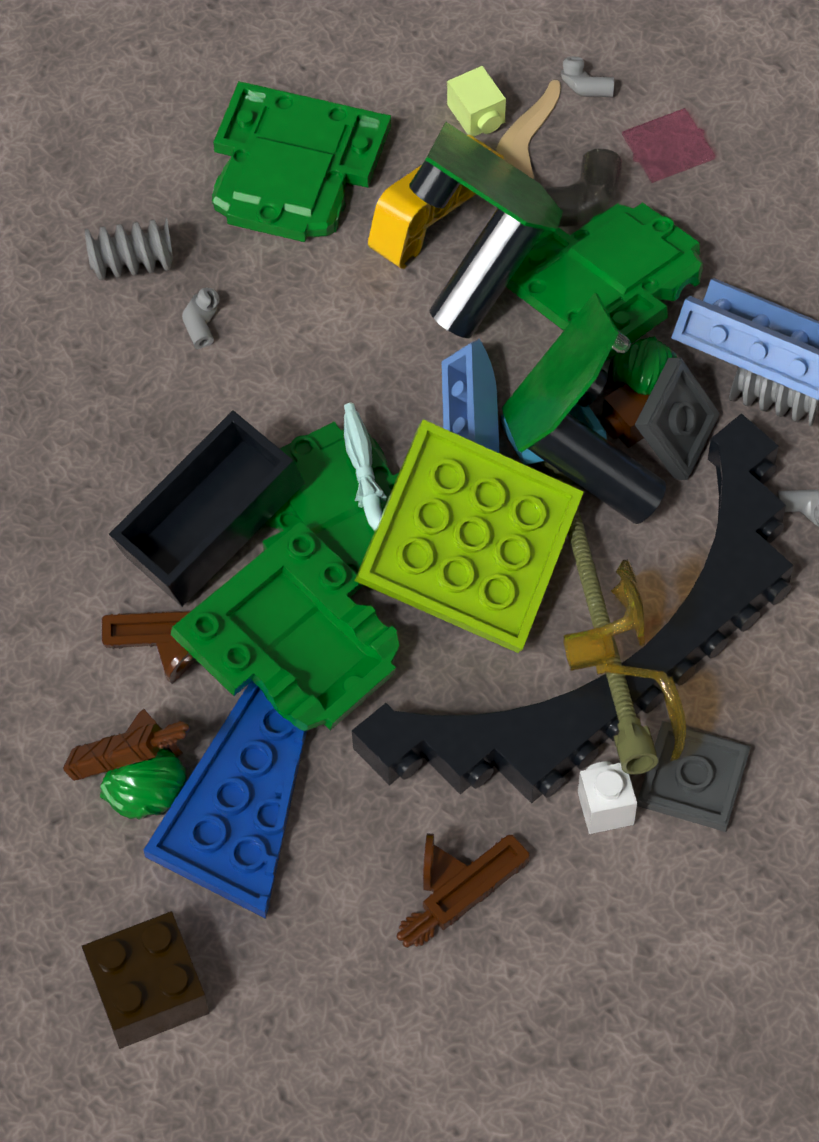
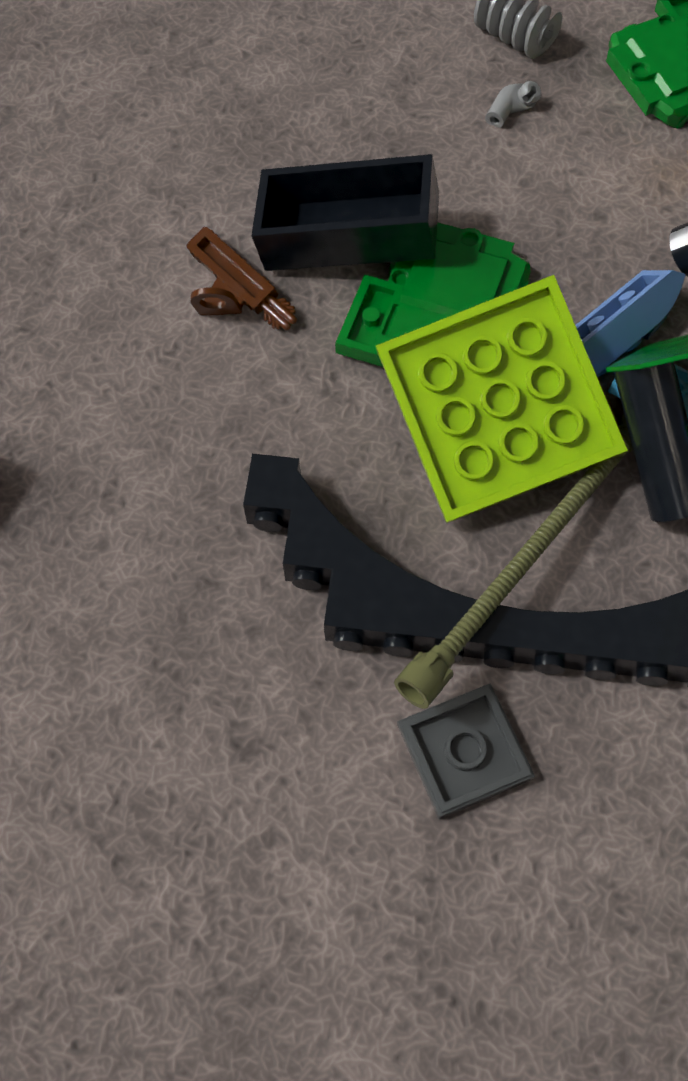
camera: 50 degrees right, 5 degrees up
reddish brown piece [63,709,190,781] -> none
green hair [100,747,186,820] -> none
blue wing [143,681,307,919] -> none
green piece [171,521,400,731] -> none
light aqua piece [344,403,387,531] -> none
reddish brown piece [396,833,530,948] -> none
clear yellow plant [563,559,686,761] -> none
white brick [578,761,637,834] -> none

